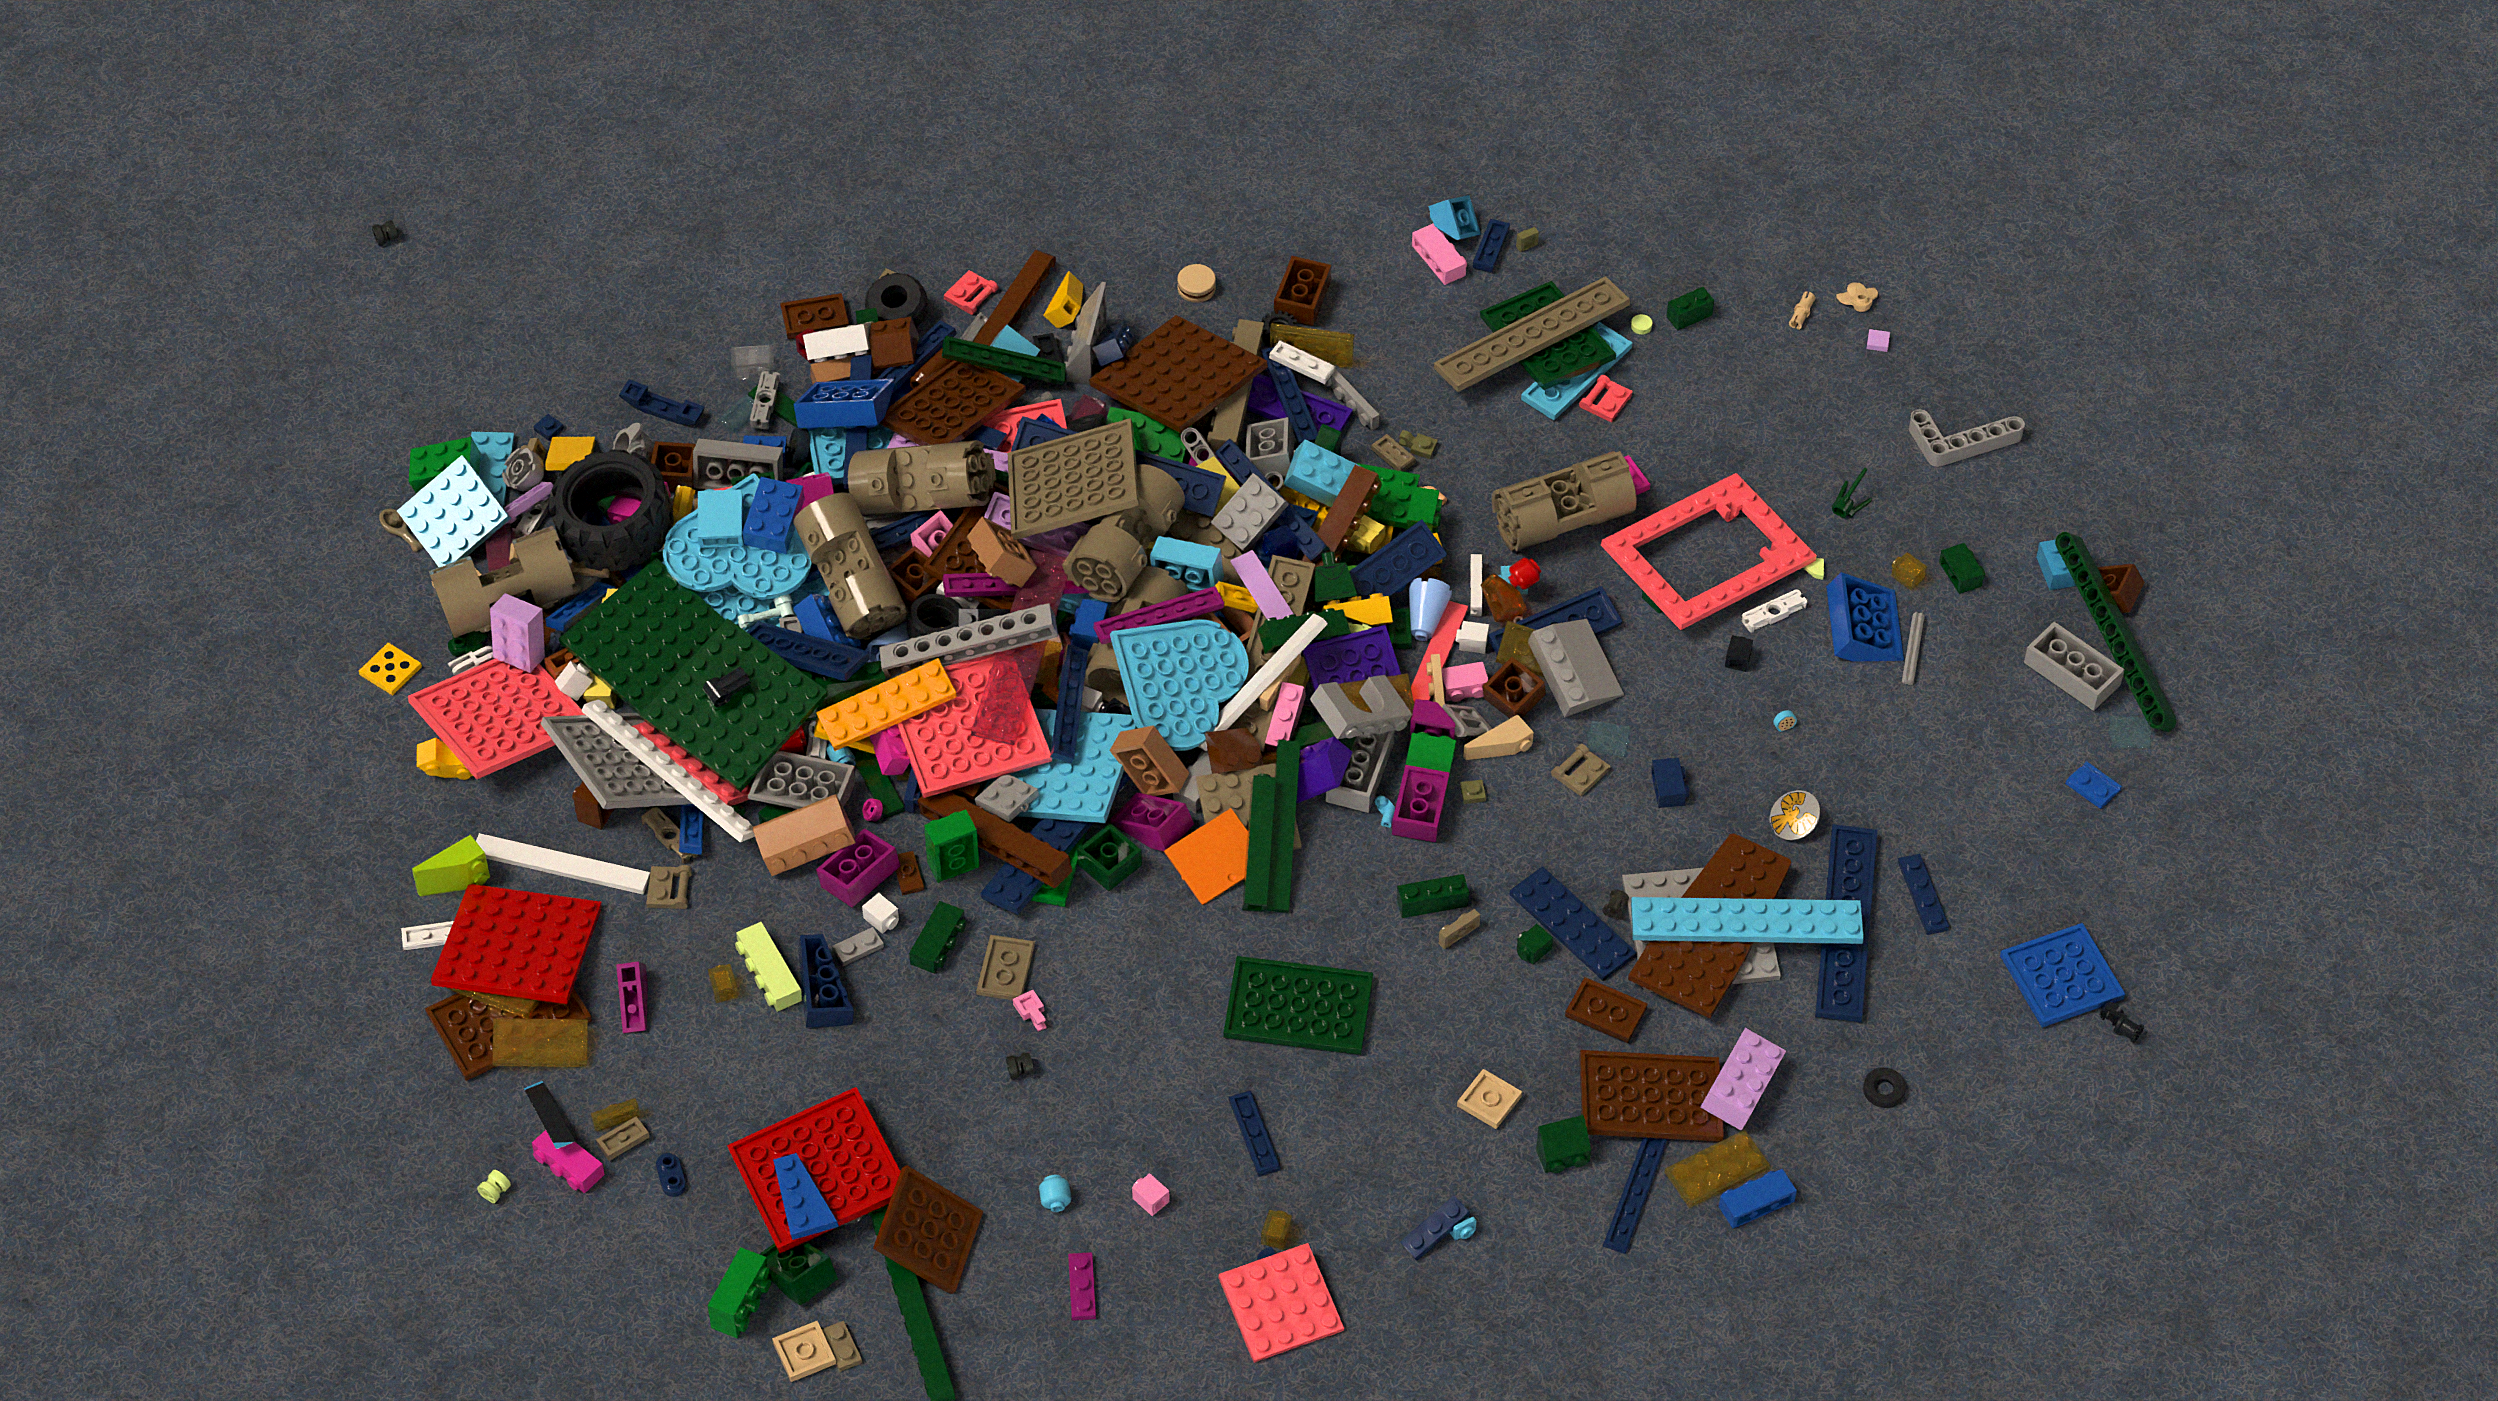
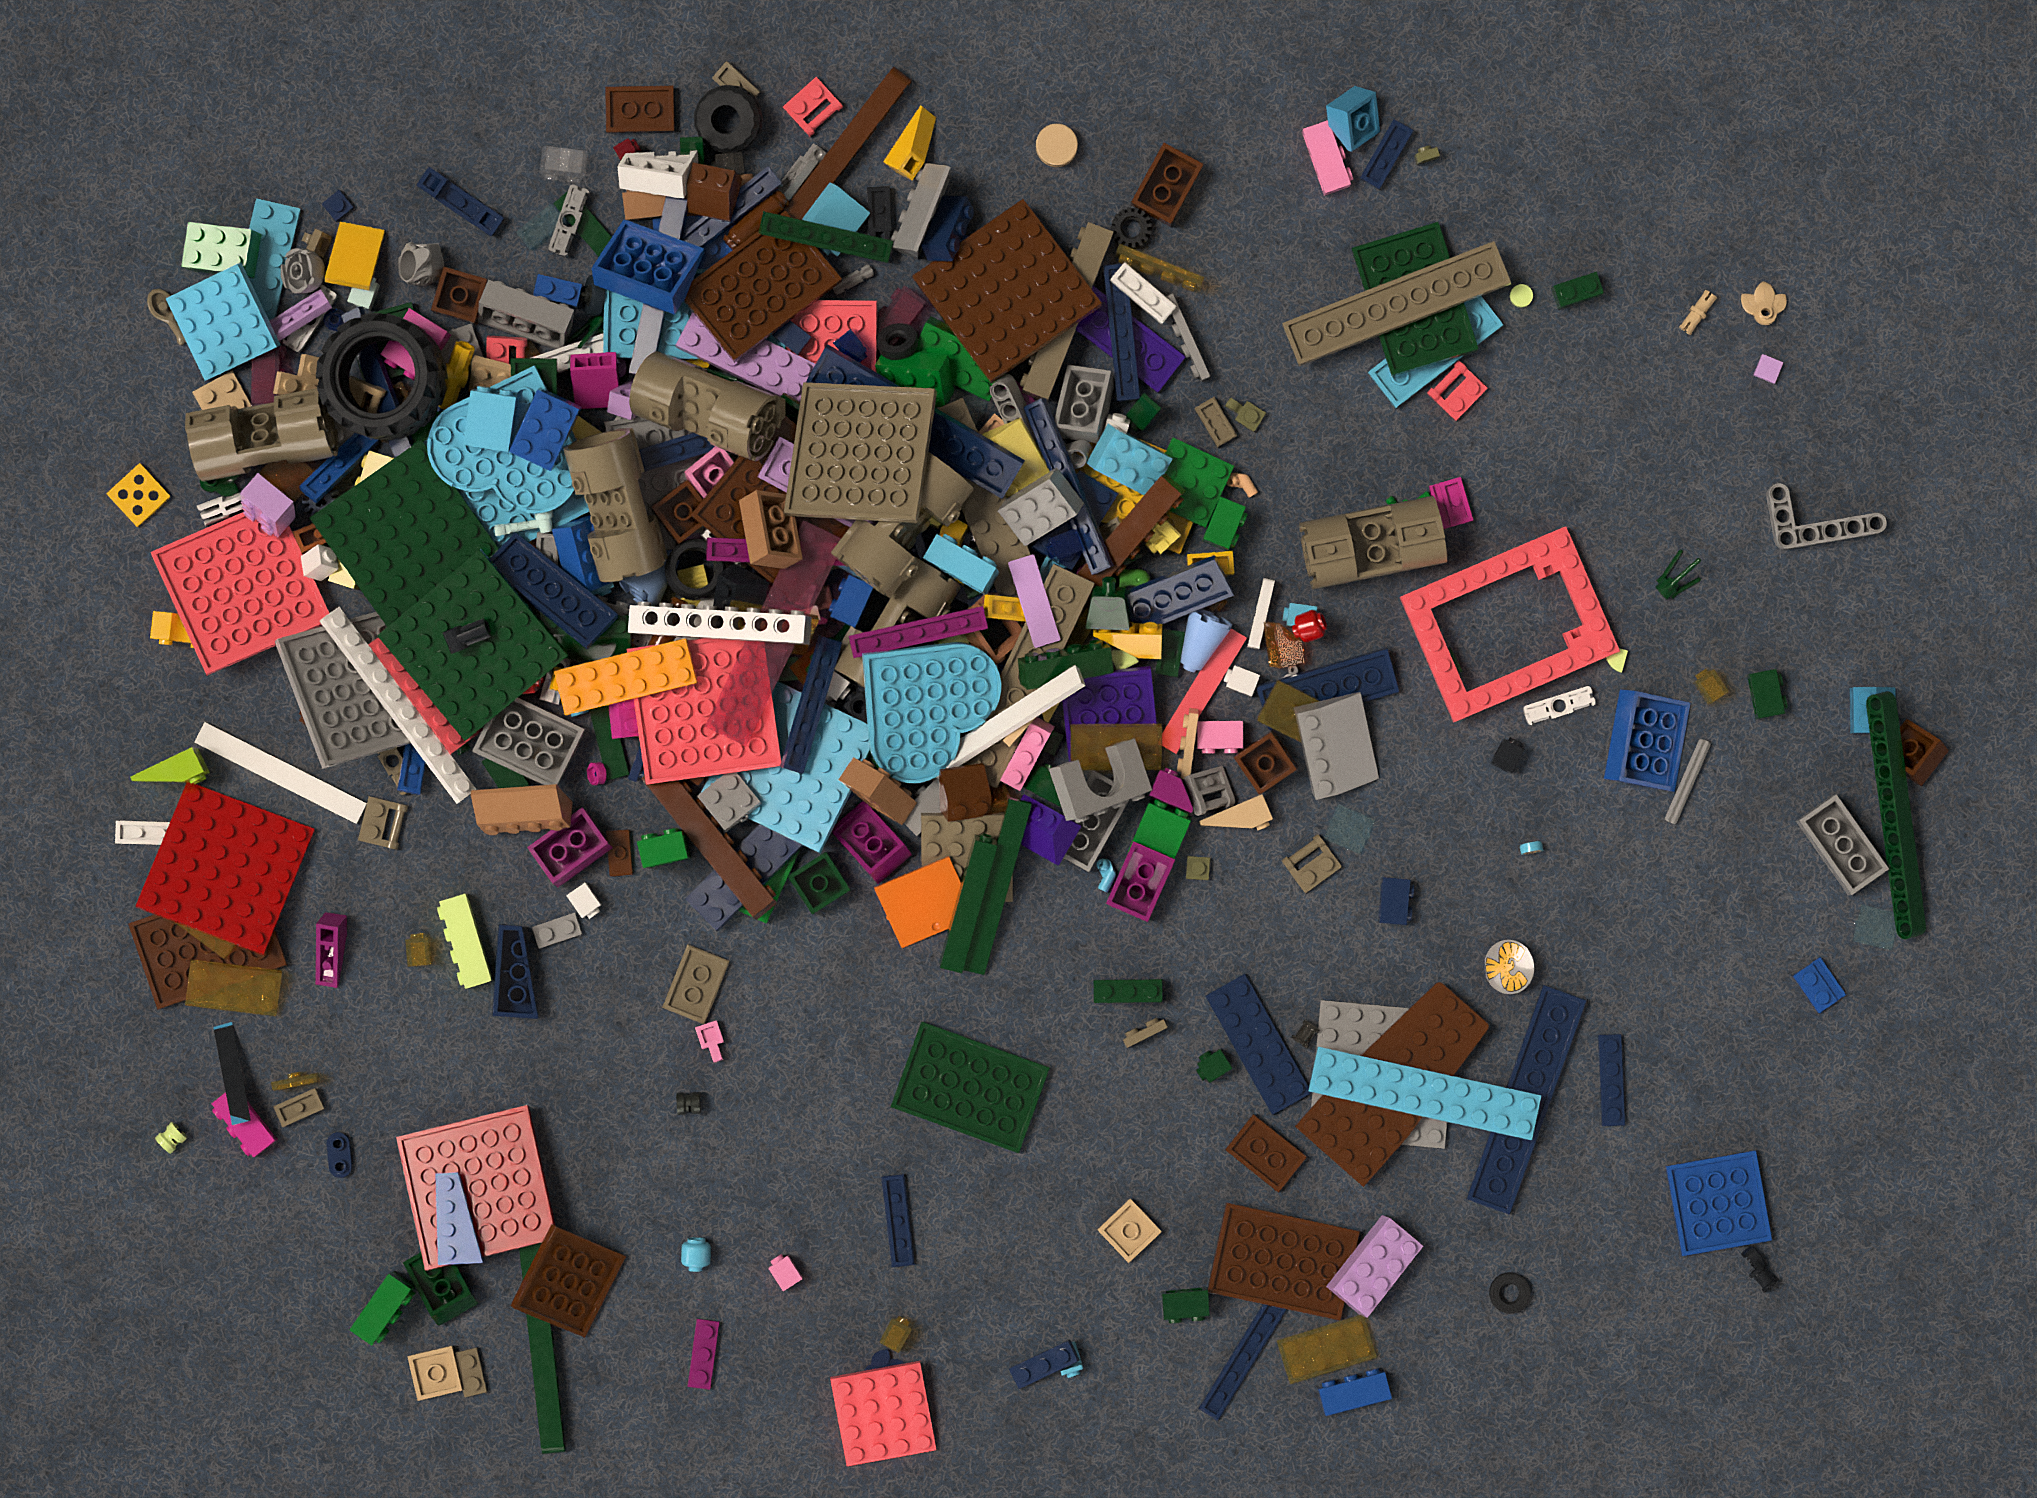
camera: 10 degrees right, 35 degrees up
dark green brick [909,901,967,974] -> none

